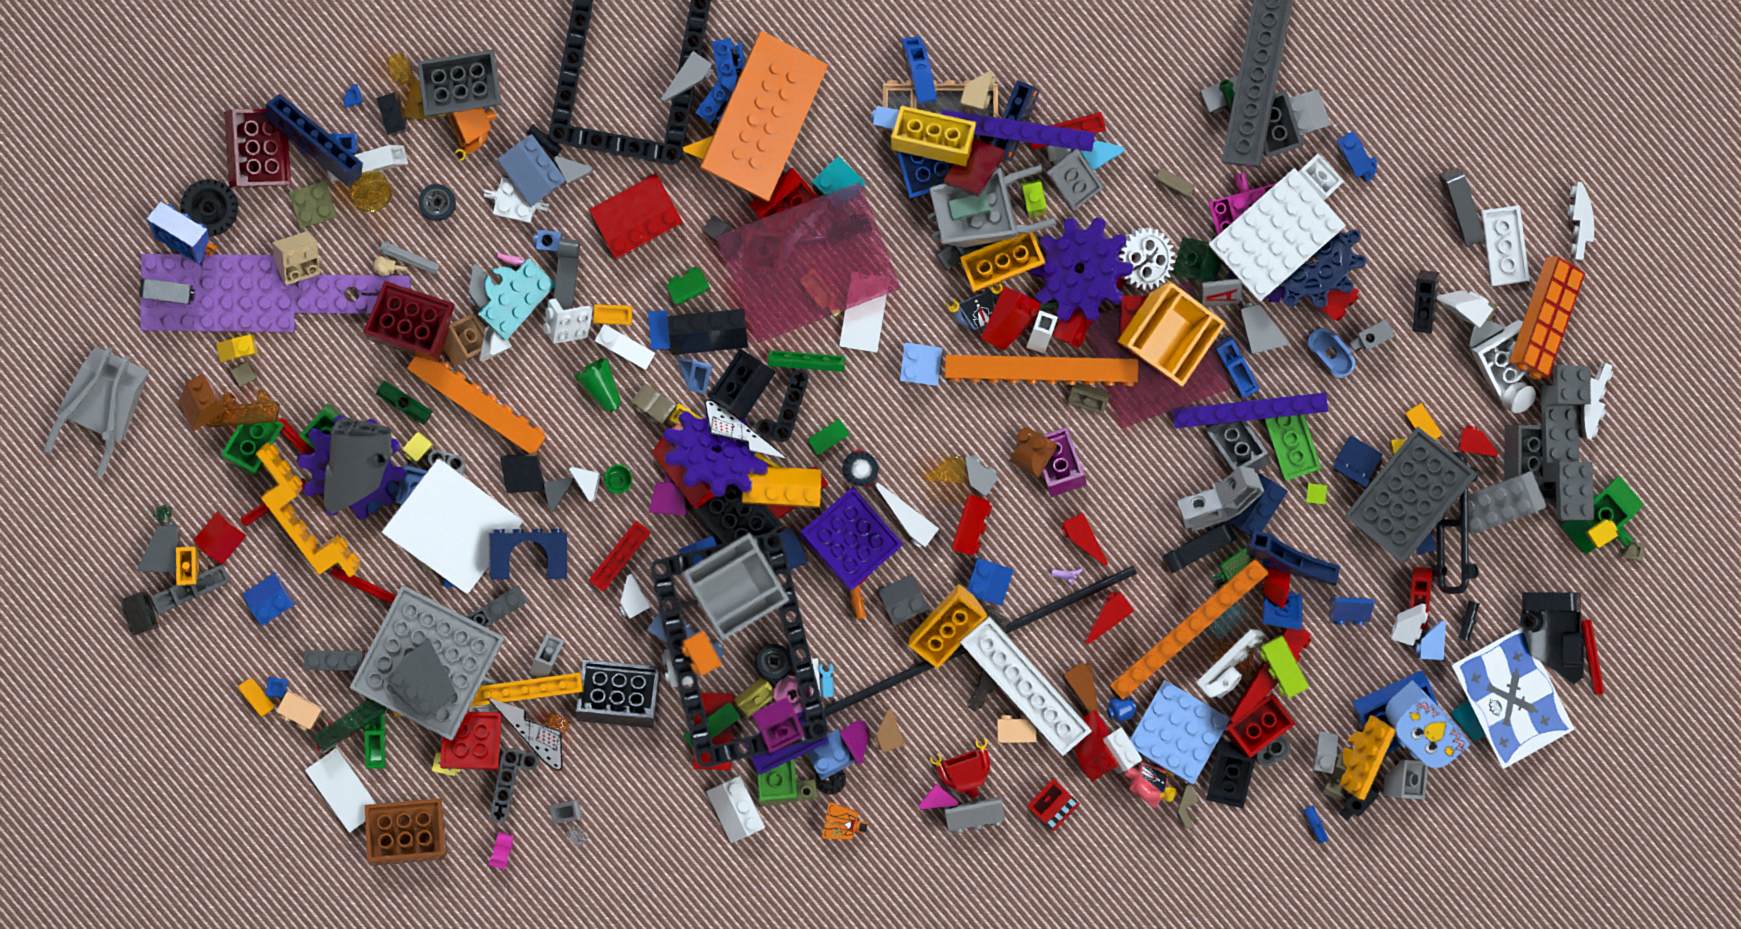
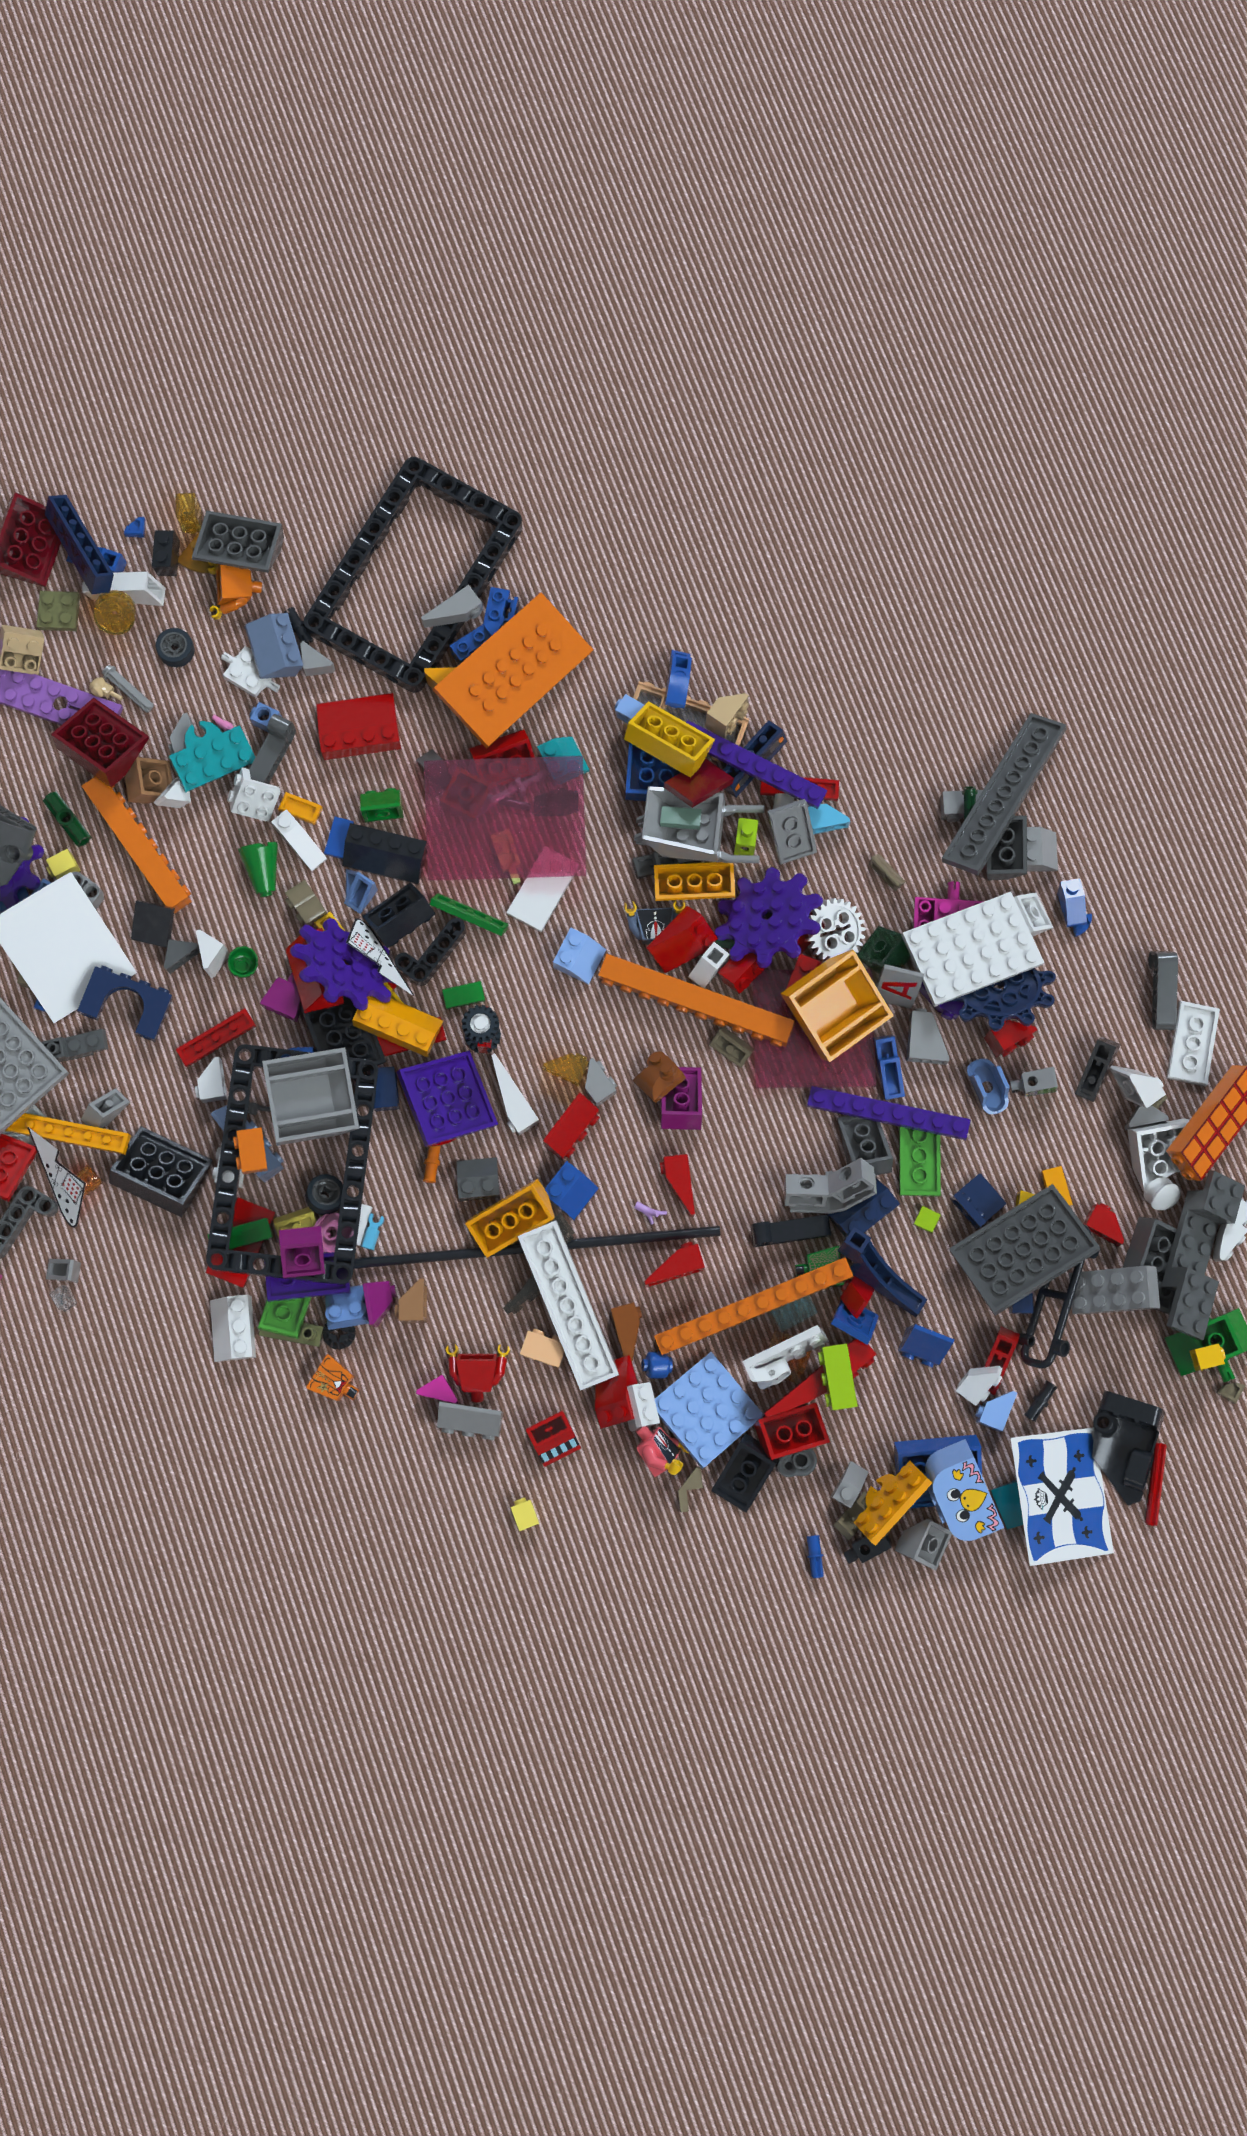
camera: 20 degrees right, 10 degrees down
none -> light yellow brick [511,1497,540,1531]

